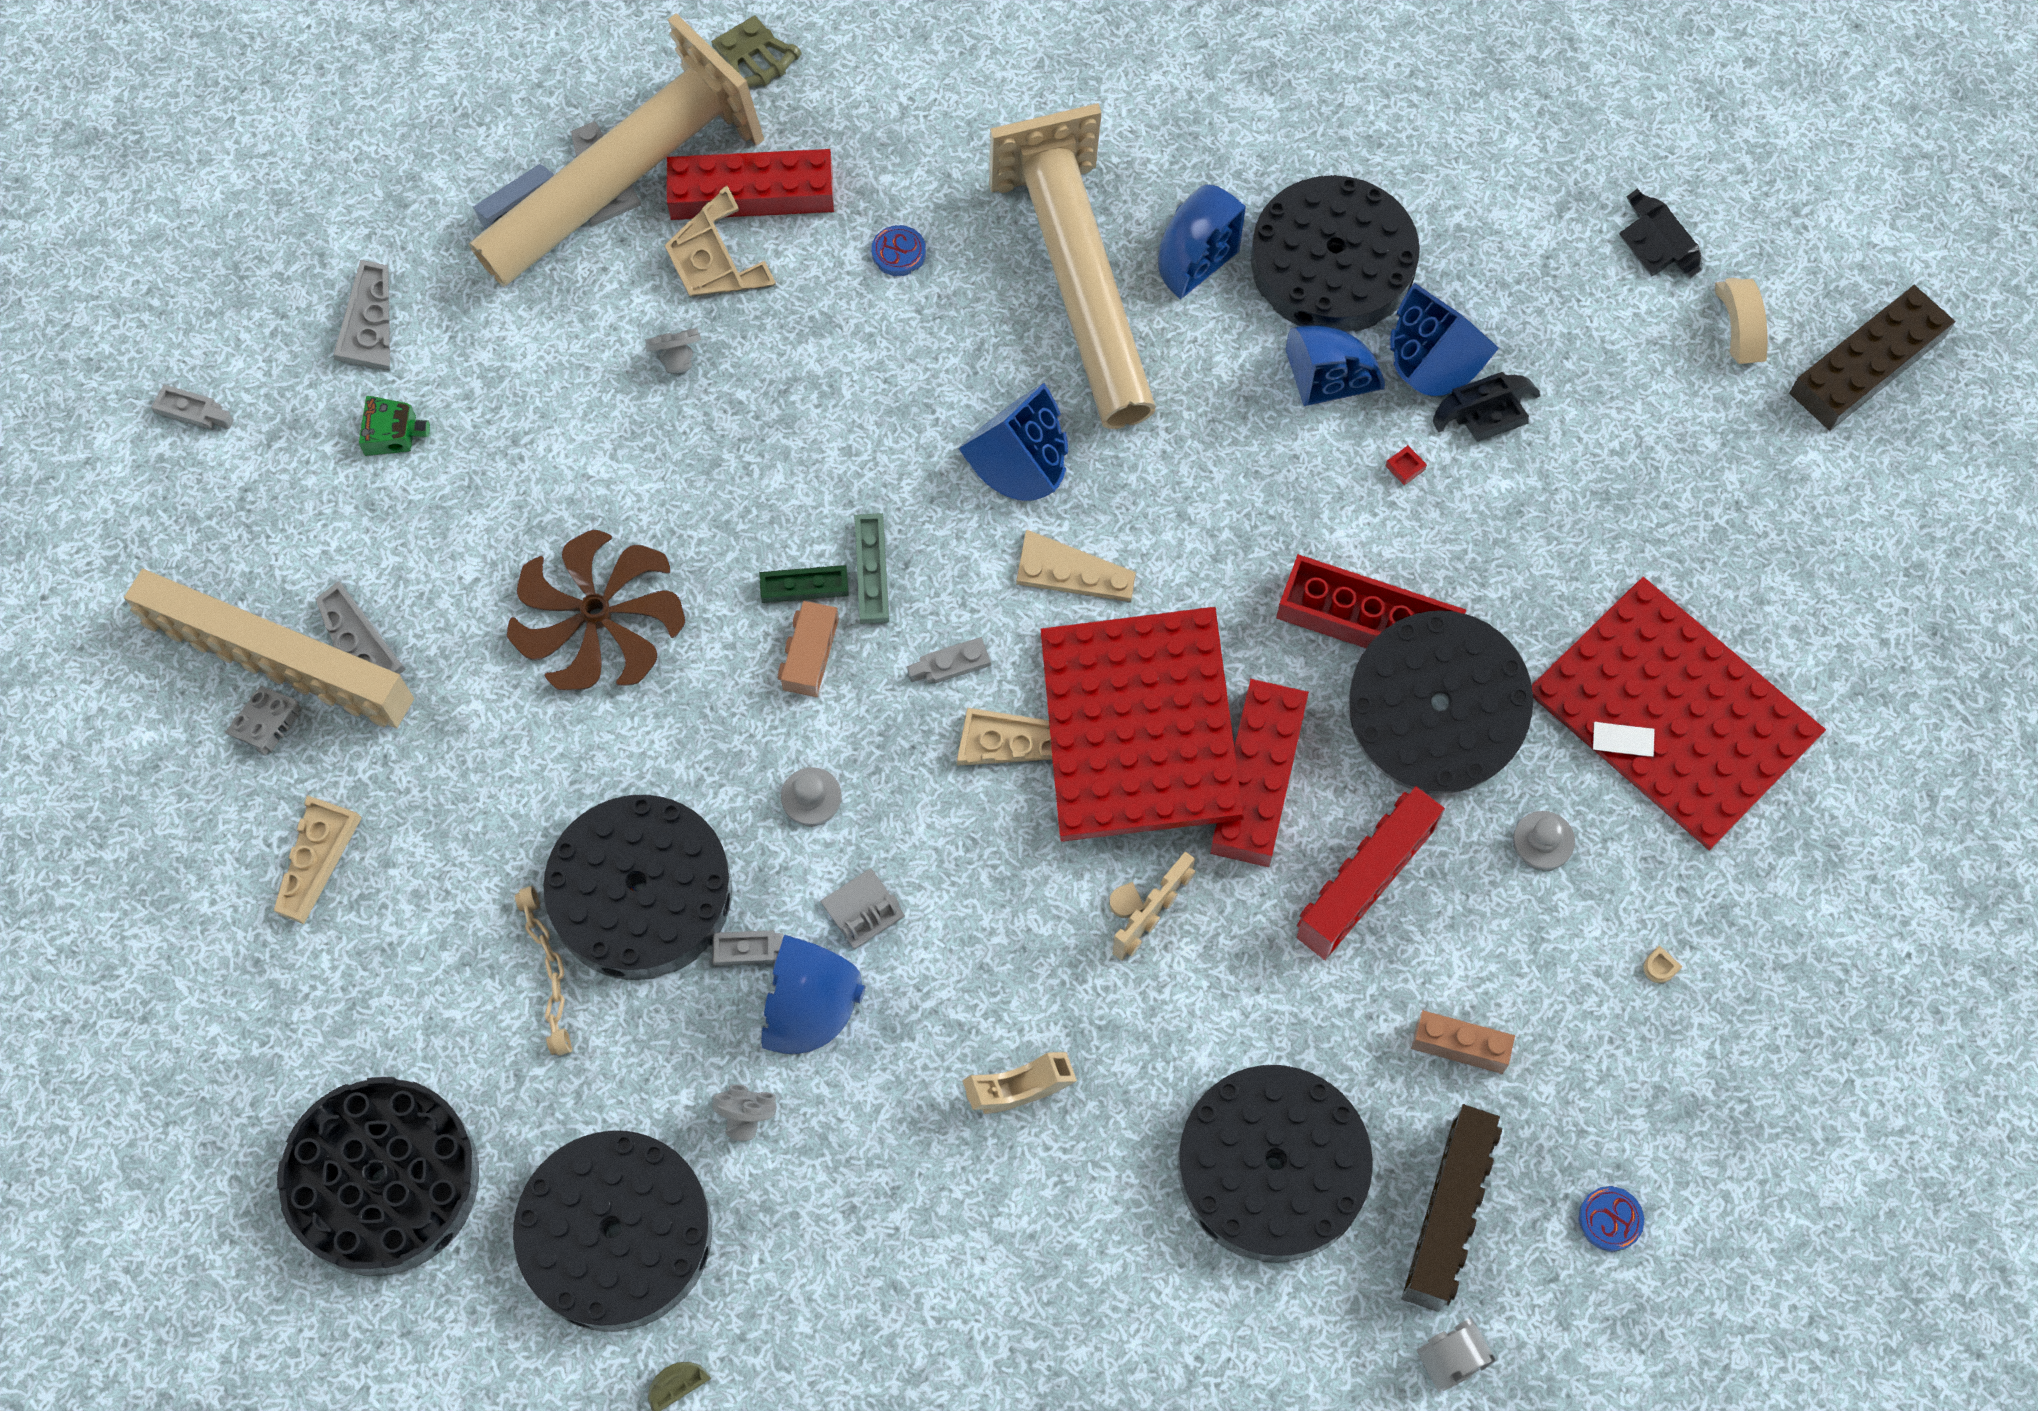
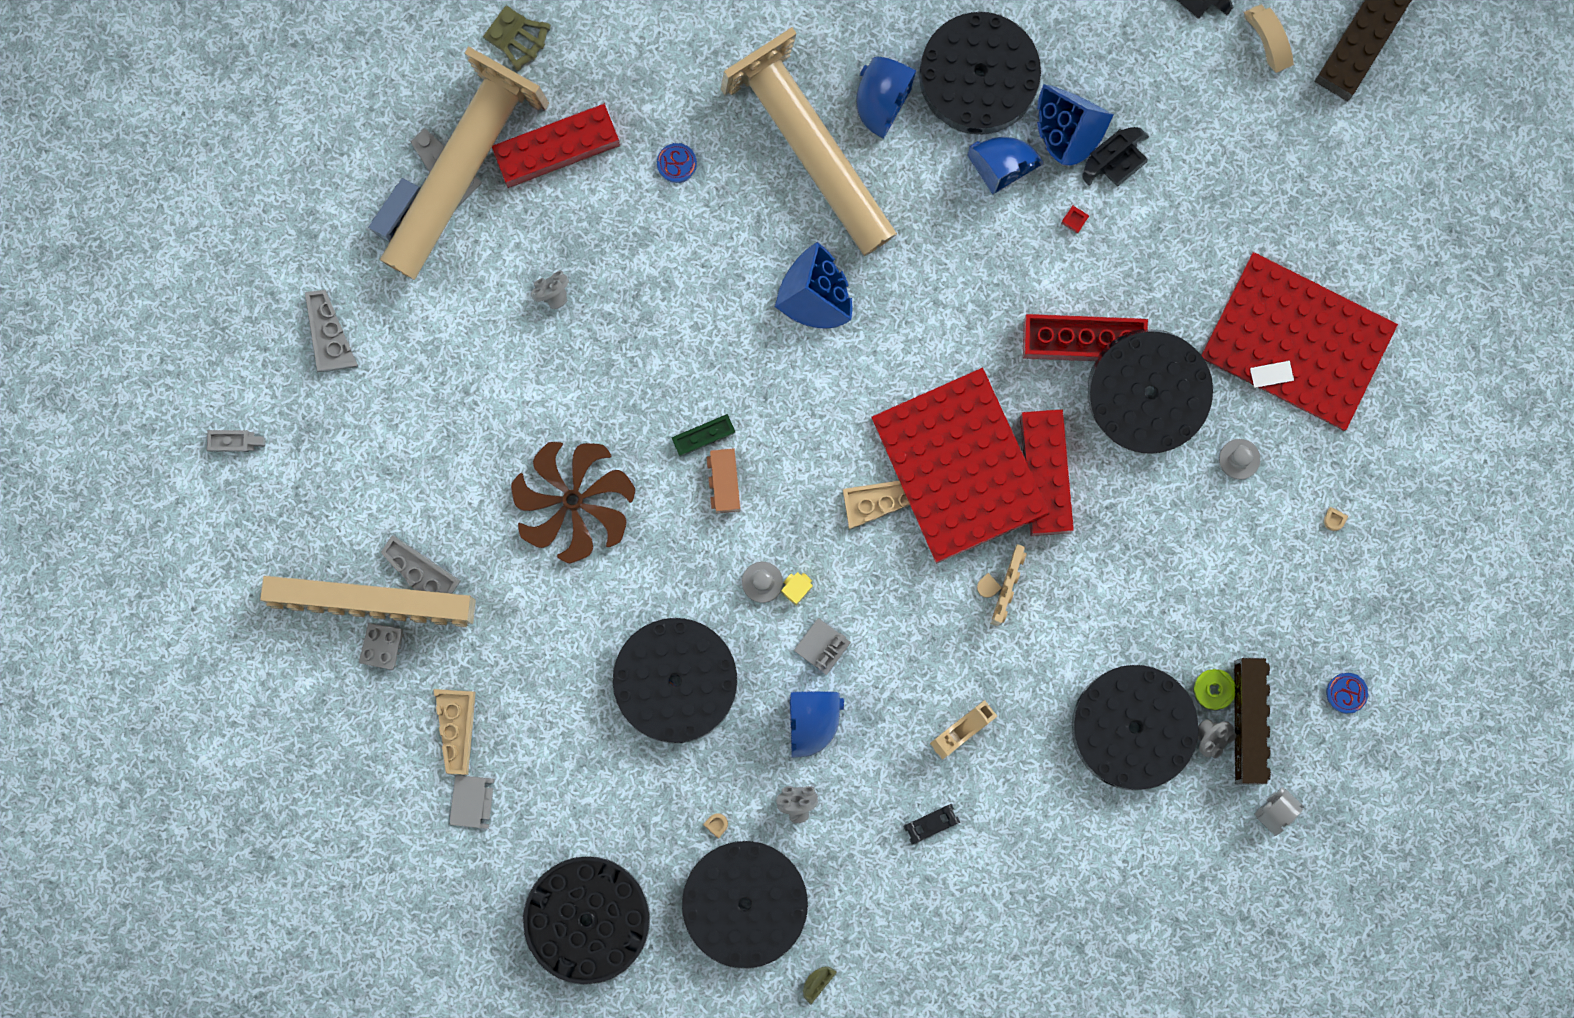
camera: 25 degrees left, 15 degrees up
green torso [359,396,430,456] -> none
tan piece [515,885,572,1056] -> none
tan wing [664,186,776,297] -> none
light grey hinge [712,930,783,966] -> none
sand green plate [854,513,889,624] -> none
light grey hinge [907,637,991,683] -> none
tan wing [1016,529,1136,602] -> none
red brick [1296,786,1445,961] -> none
nougat brick [1411,1010,1515,1074] -> none
none -> light grey piece [449,775,495,829]
none -> tan tile [703,813,728,839]
none -> light yellow brick [781,572,813,606]
none -> black plate [903,803,960,845]
none -> lime plate [1193,669,1235,710]
none -> light grey plate [1198,720,1236,758]

